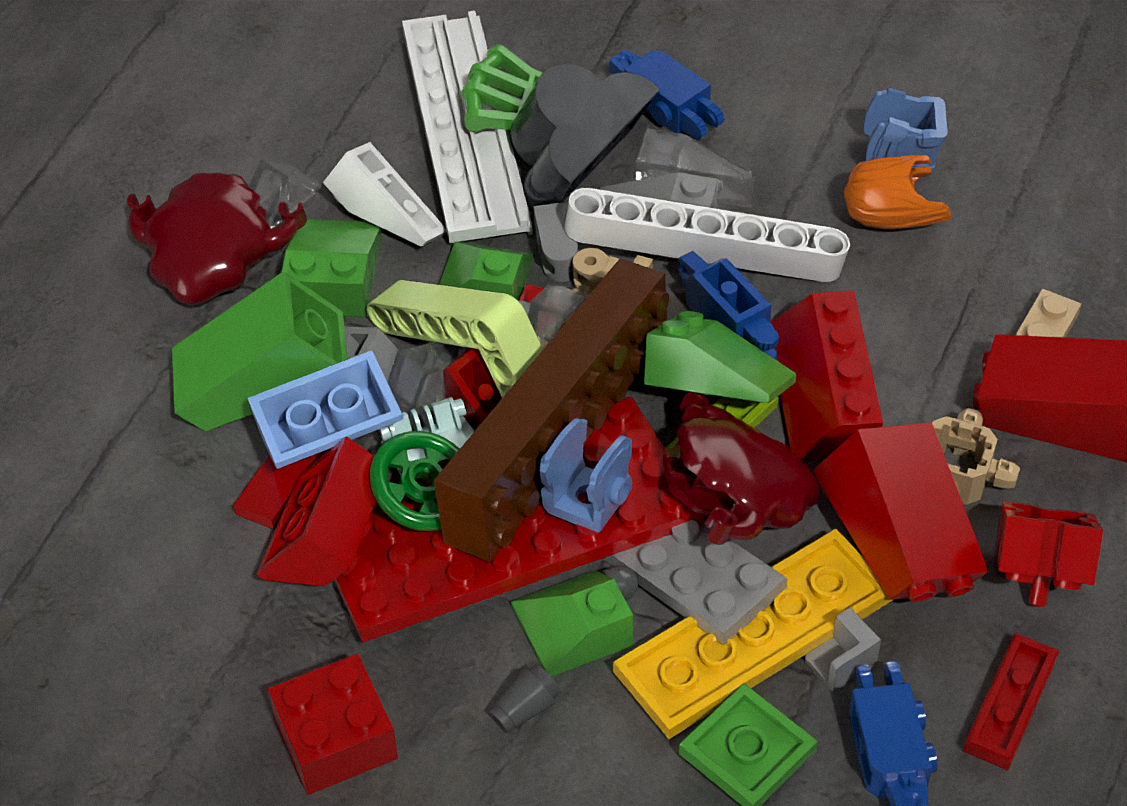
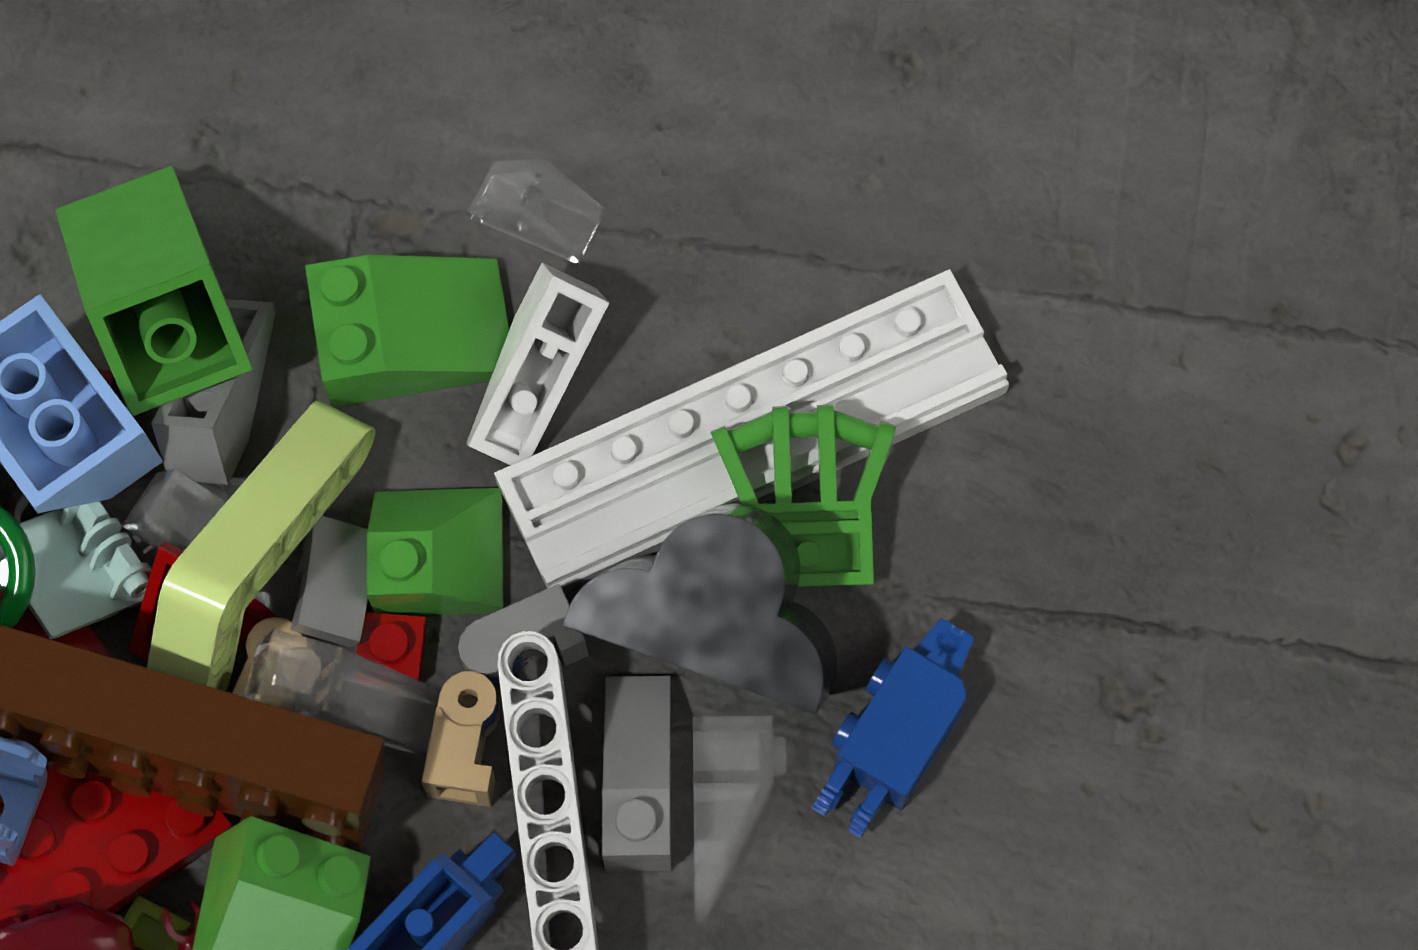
camera: 75 degrees right, 20 degrees up
dark red piece [127,172,307,306] -> none

